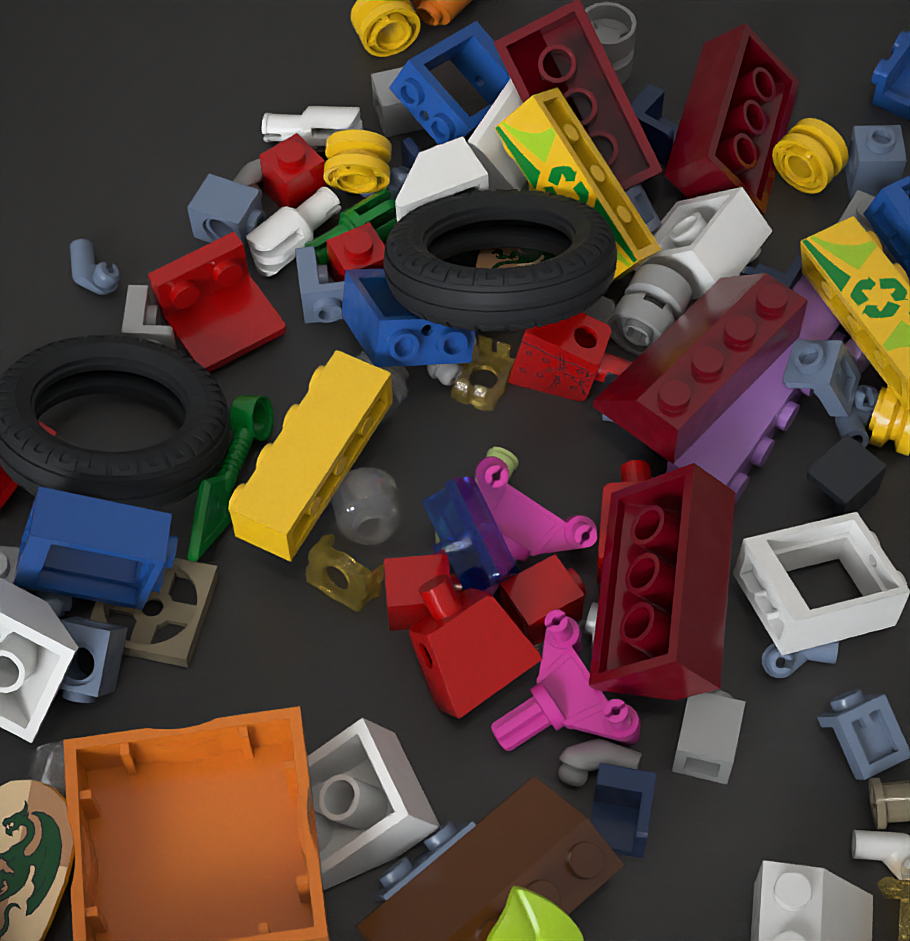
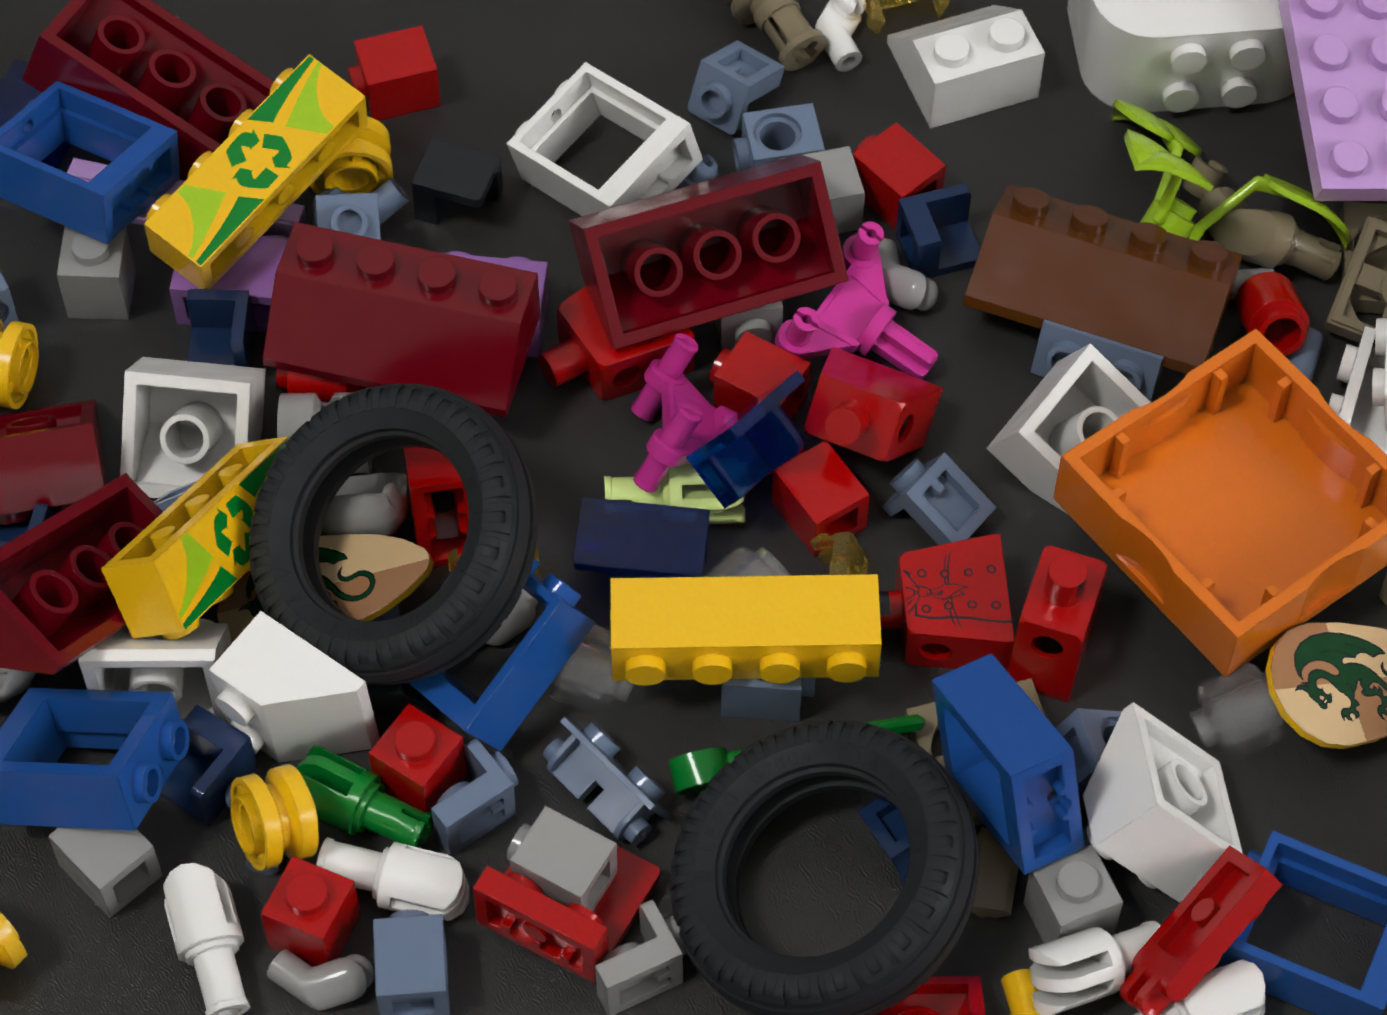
camera: 120 degrees left, 0 degrees up
none -> light grey brick [507,806,618,912]
none -> sand blue hinge [543,717,675,846]
none -> clear blue panel [573,497,710,578]
none -> sand blue brick [732,103,825,172]
none -> red brick [853,122,946,231]
none -> red torso [879,534,1015,672]
none -> sand blue bracket [882,452,997,545]
none -> red torso [1008,545,1108,703]

